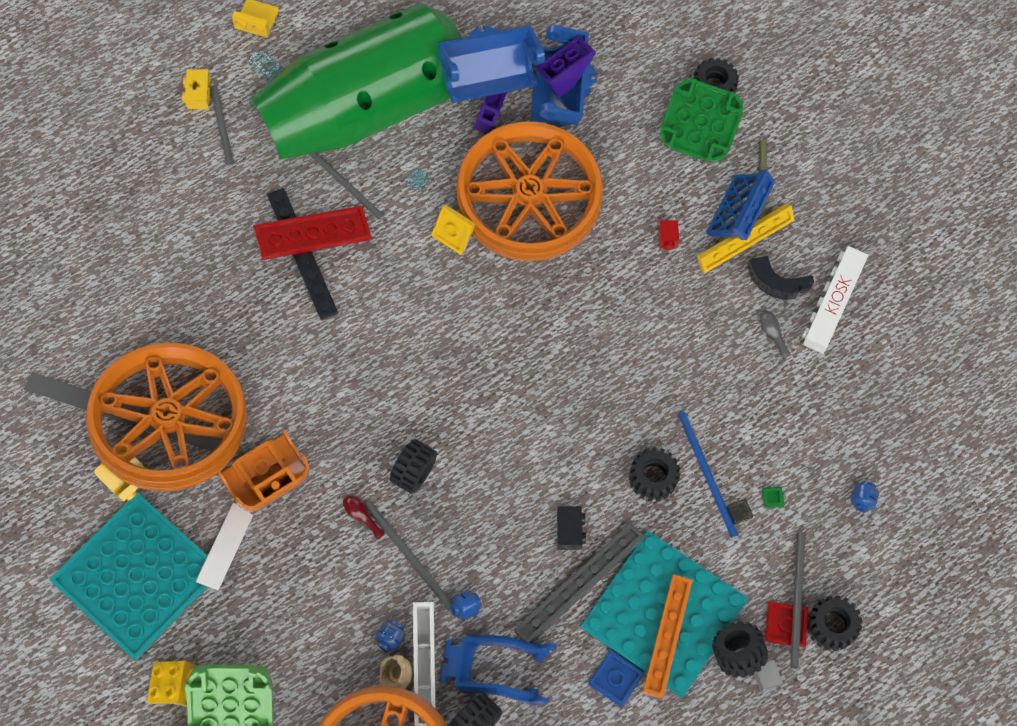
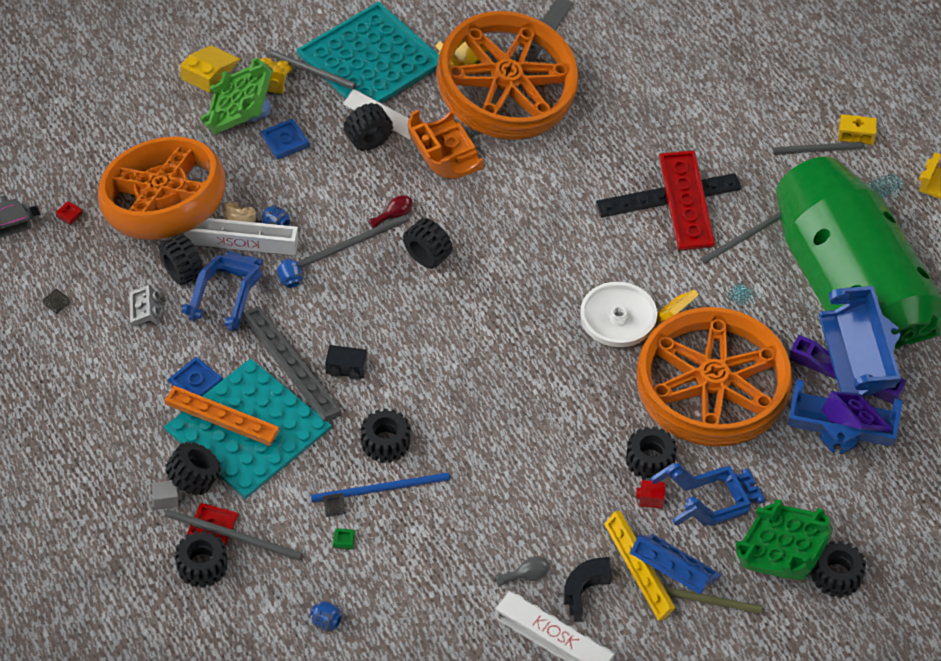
camera: 100 degrees right, 15 degrees down
none -> blue plate [260,118,309,160]
none -> dark grey piece [269,50,357,90]
none -> black tyre [343,103,393,151]
none -> white dish [580,282,657,347]
none -> black tyre [626,427,677,481]
none -> blue piece [651,463,766,526]

